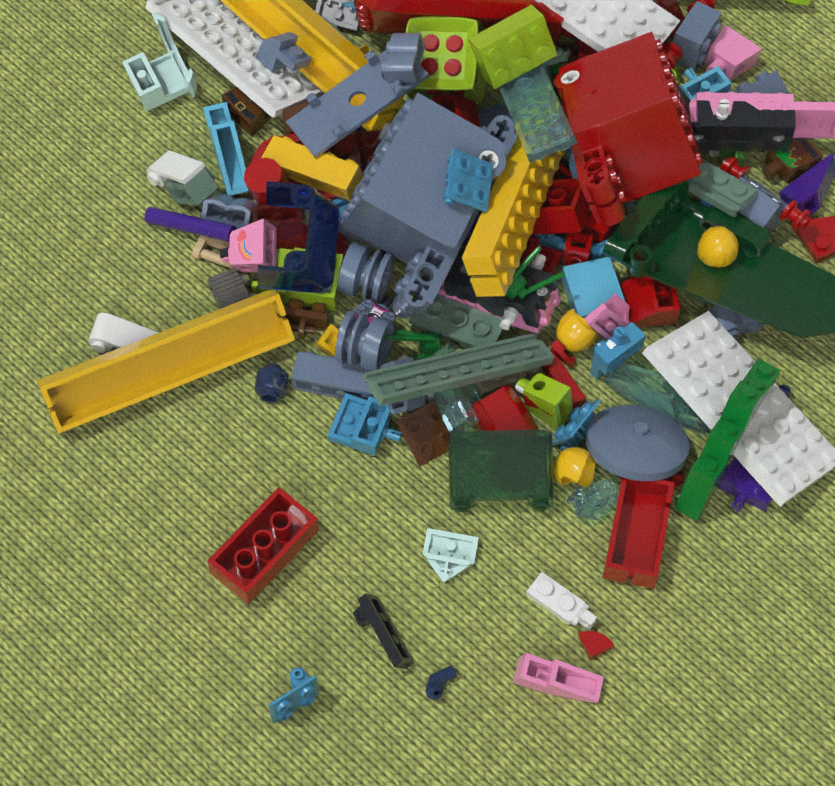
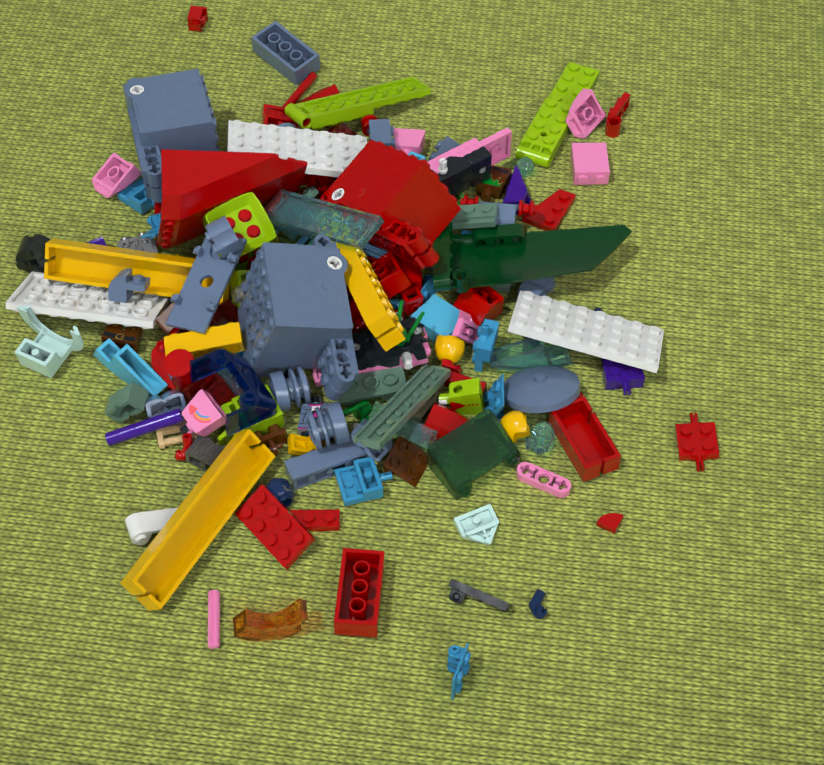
camera: 35 degrees left, 10 degrees down
white door [147,151,205,187] -> none
dark azure hinge [442,149,493,212] -> none
lime brick [468,5,557,90] -> none
bright pink slope [513,653,604,703] -> none
white hinge [526,572,597,631] -> none
green arch [675,358,781,521] -> none
yellow hair [697,226,739,267] -> none
none -> red arm [175,433,192,462]
none -> bright pink axle [208,590,220,649]
none -> clear orange arch [233,598,308,642]
none -> red plate [235,484,315,569]
none -> red plate [289,509,340,531]
none -> bright pink beam [516,462,571,498]
none -> red plate [675,412,719,472]

